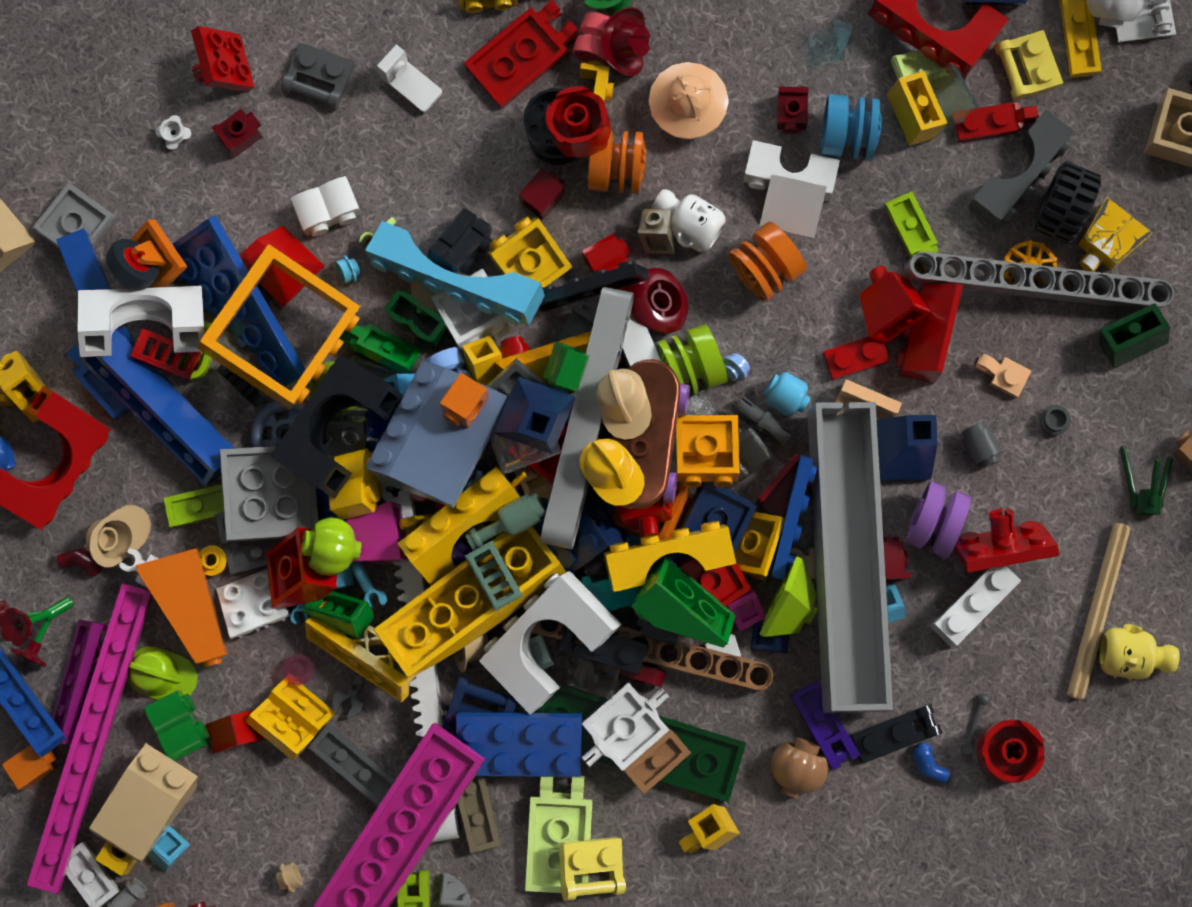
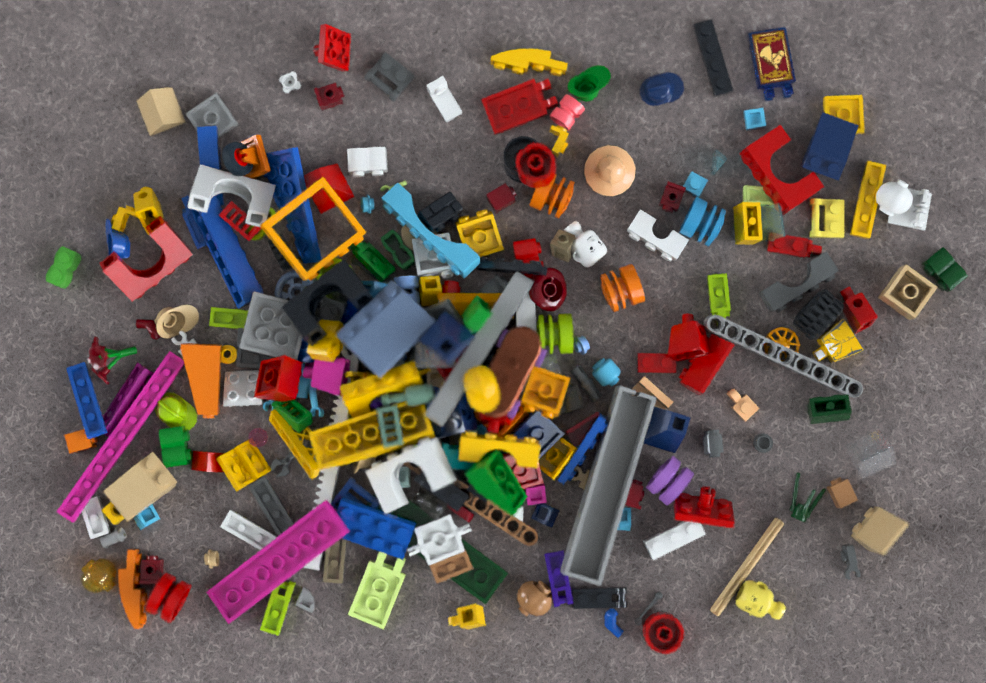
camera: 15 degrees right, 5 degrees up
lime plant [301,517,361,576] -> none
orange brick [440,372,489,428] -> none
light yellow plate [559,837,626,901] -> none
tan piece [596,369,652,440] -> none
dark red hat [601,7,651,76] -> none
white sticker [759,174,827,238] -> none
lime slope [759,556,818,637] -> none
none -> white plate [220,510,278,550]
none -> medium azure plate [683,171,708,197]
none -> red torso [840,287,878,334]

